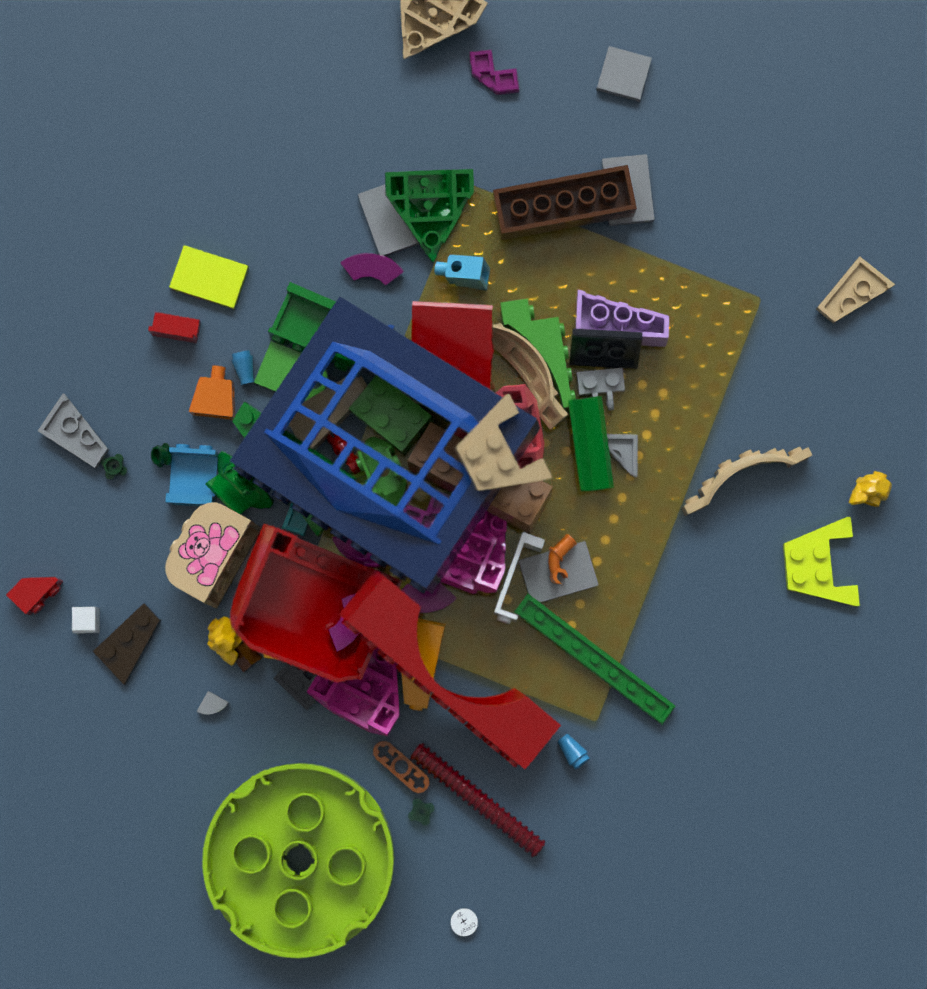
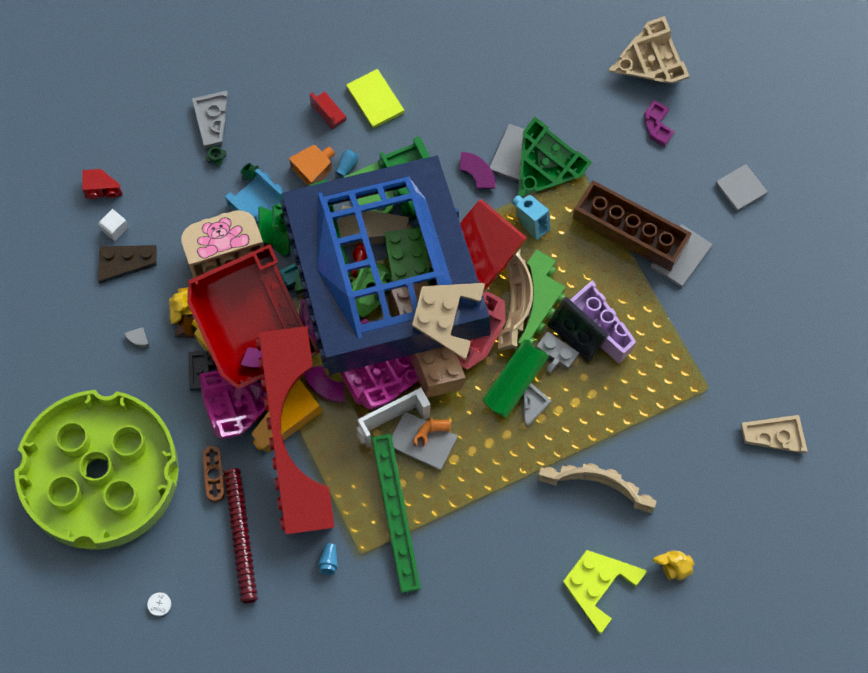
camera: 40 degrees right, 15 degrees down
clear green plate [408,798,435,825] -> none

